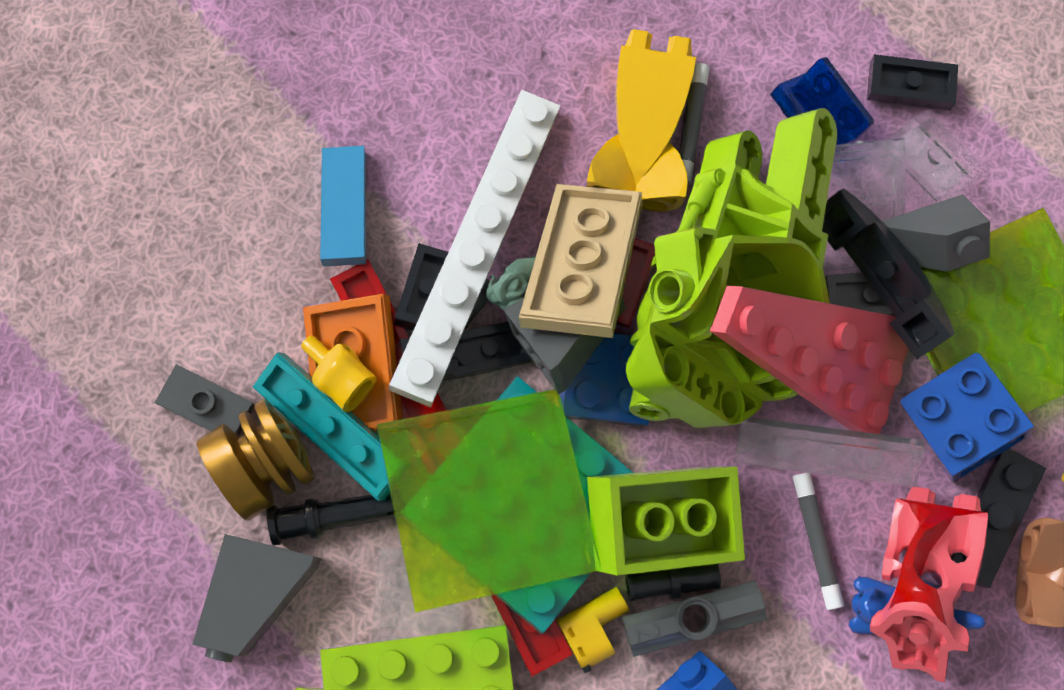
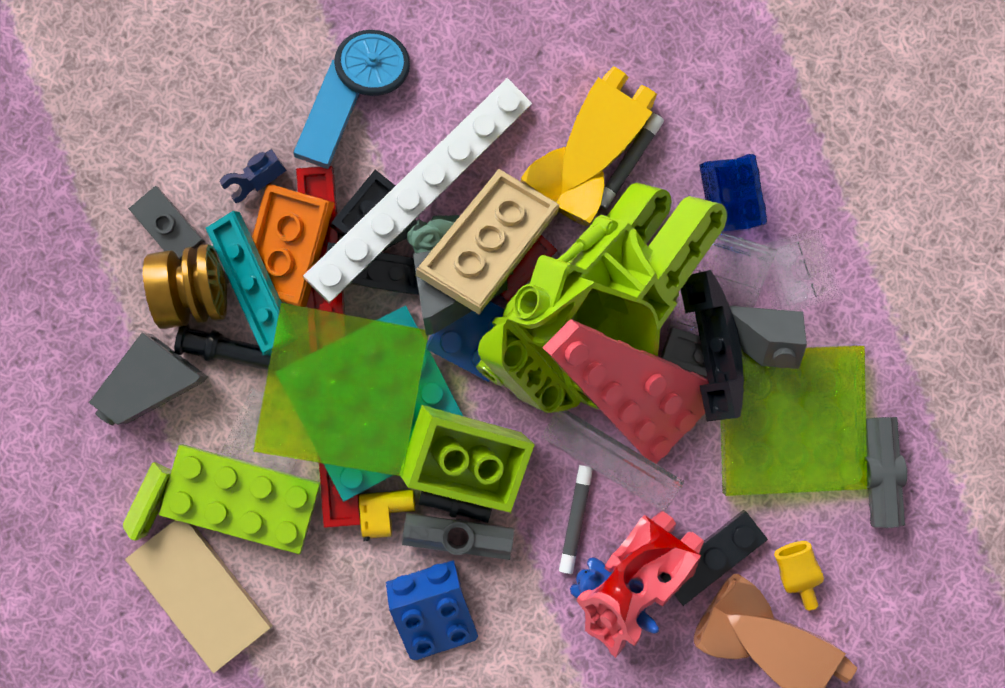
camera: 15 degrees right, 10 degrees up
yellow piece [301,335,377,412] -> none
black plate [867,54,958,110] -> none
blue bracket [901,353,1034,483] -> none
none -> dark blue plate [219,149,287,203]
none -> dark azure wheel [334,30,410,96]

